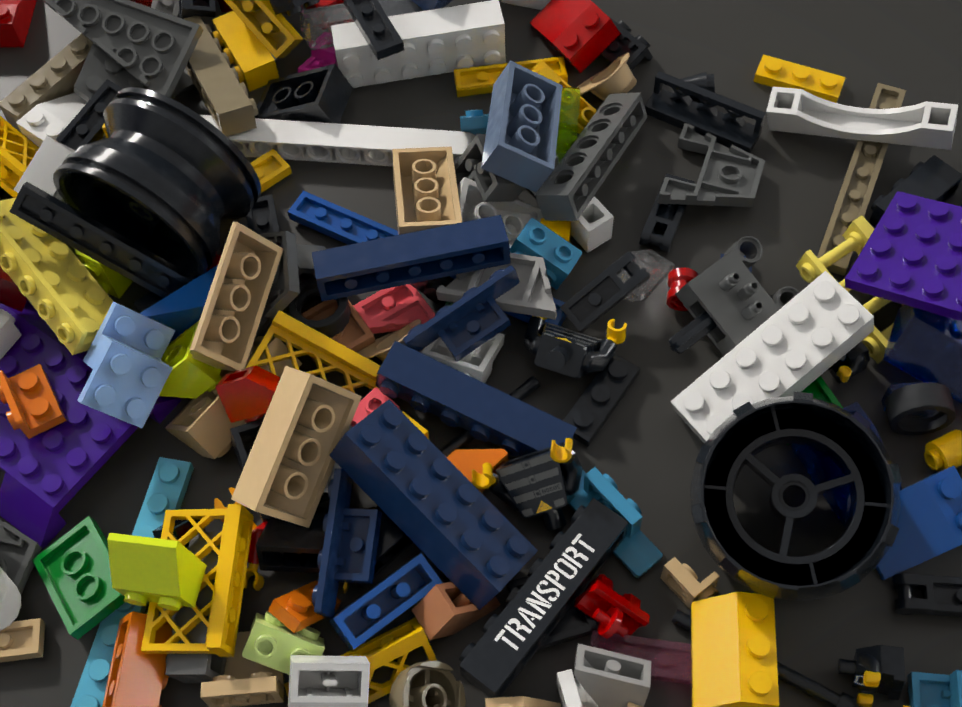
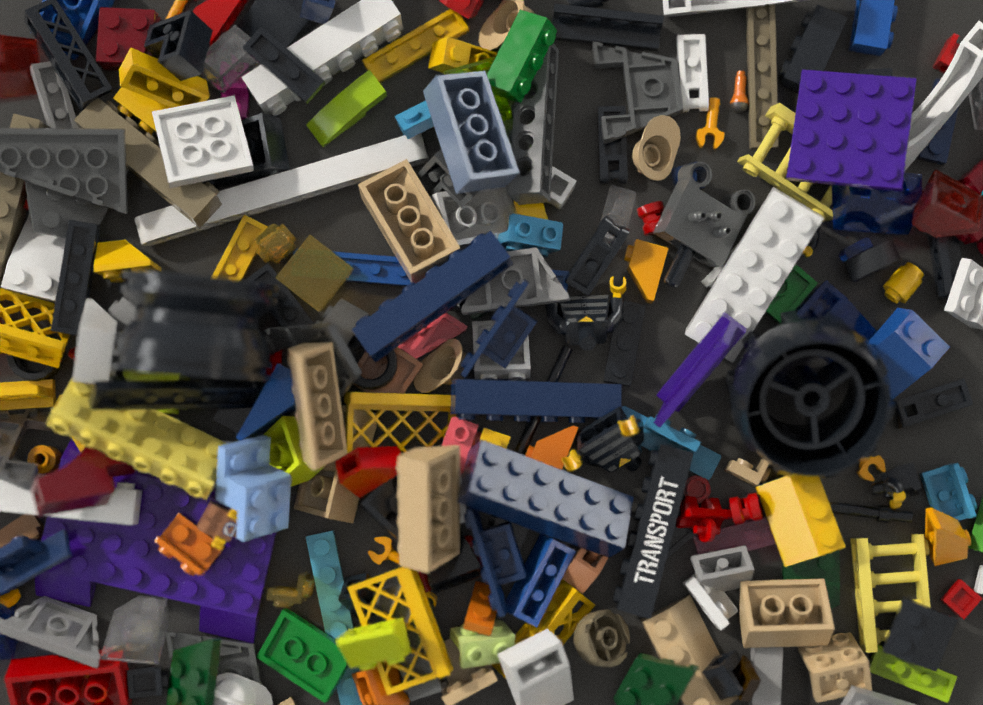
camera: 30 degrees left, 25 degrees up
none -> white plate [152,95,254,188]
none -> nougat piece [197,500,238,550]
none -> clear yellow head [256,223,297,264]
none -> clear yellow bracket [267,572,314,608]
none -> clear yellow tile [275,235,354,313]
none -> lime slope [306,70,387,147]
none -> green brick [487,10,557,103]
none -> light orange slope [624,239,668,304]
none -> tan piece [632,115,681,181]
none -> dark purple fence [653,312,747,428]
none -> white plate [677,34,709,112]
none -> red plate [683,475,711,503]
none -> light orange bar [696,98,725,150]
none -> red wheel [729,492,763,526]
none -> orange piece [730,71,749,113]
none -> light orange bar [856,455,886,482]

